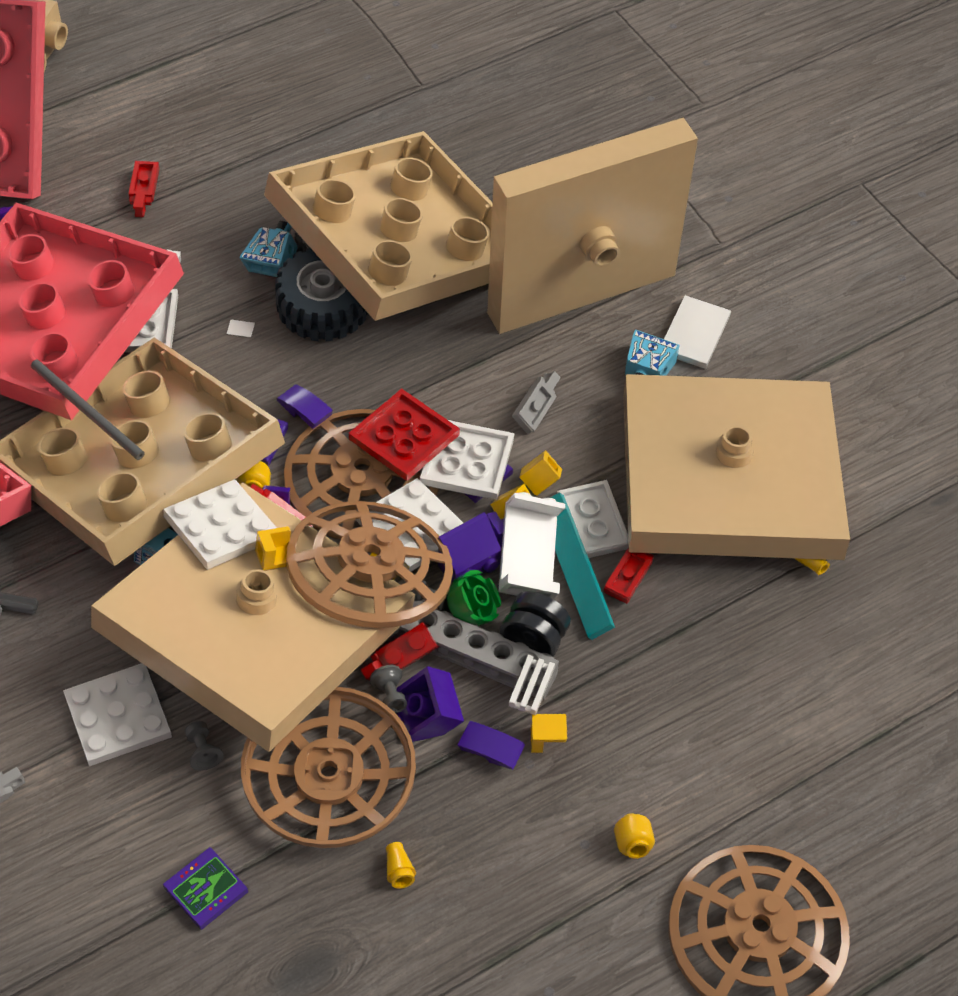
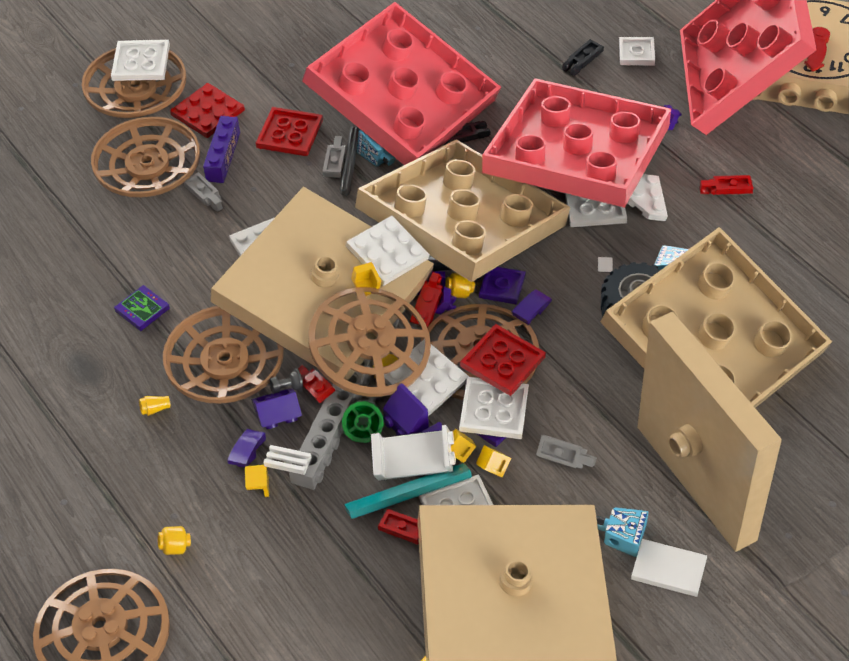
camera: 90 degrees right, 5 degrees down
dark grey piece [31,359,145,460] -> none
black wheel [500,591,571,657] -> none

